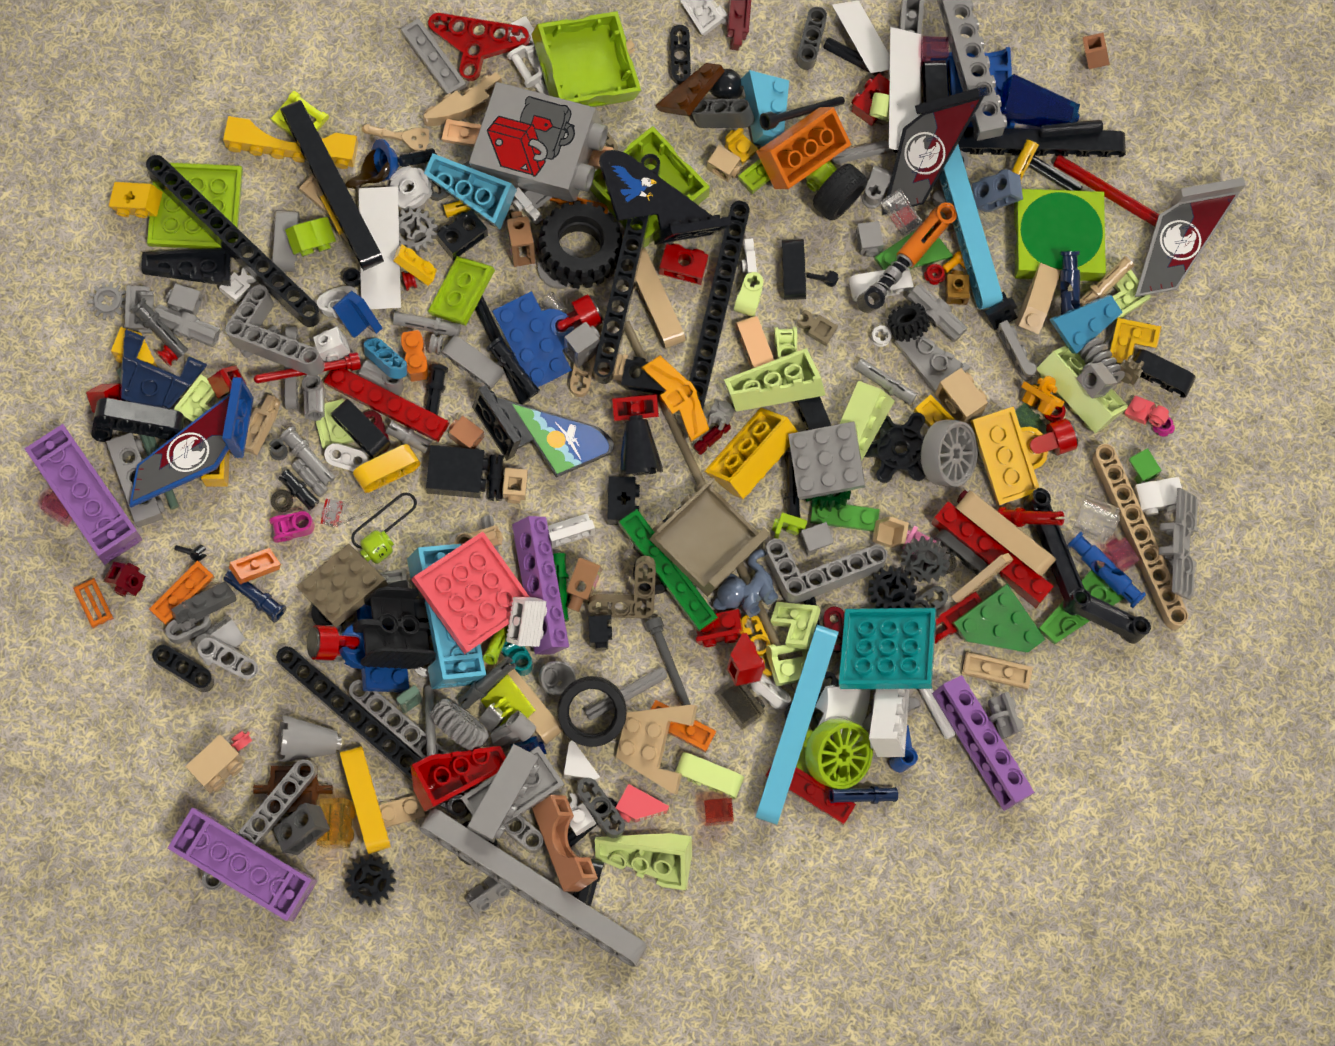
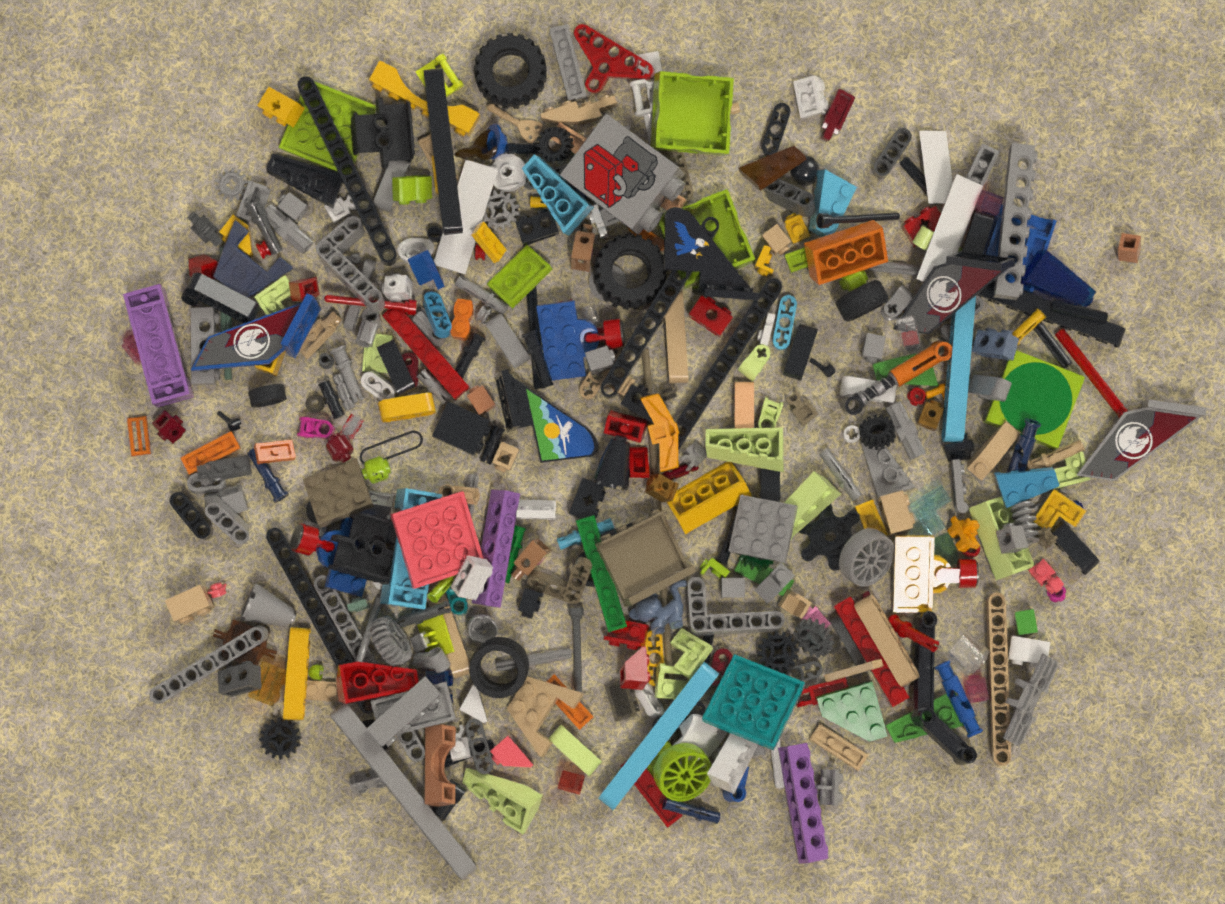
camera: 30 degrees right, 10 degrees up
medium lavender plate [167,808,318,922] -> none
none -> dark grey gear [187,211,222,247]
none -> black tyre [248,384,287,408]
none -> lime hinge [308,664,324,680]
none -> dark red head [325,433,354,463]
none -> black piece [350,97,415,169]
none -> black tyre [474,33,547,109]
none -> black tyre [536,127,574,162]
none -> medium azure pin [557,518,614,550]
none -> red slope [629,447,650,478]
none -> pearl gold brick [645,473,679,503]
none -> clear smoke plate [660,387,678,402]
none -> yellow bracket [754,245,774,277]
none -> light grey slope [754,563,795,603]
none -> medium azure beam [772,295,797,350]
none -> clear light blue brick [909,485,952,535]
none -> light grey beam [968,374,1012,402]

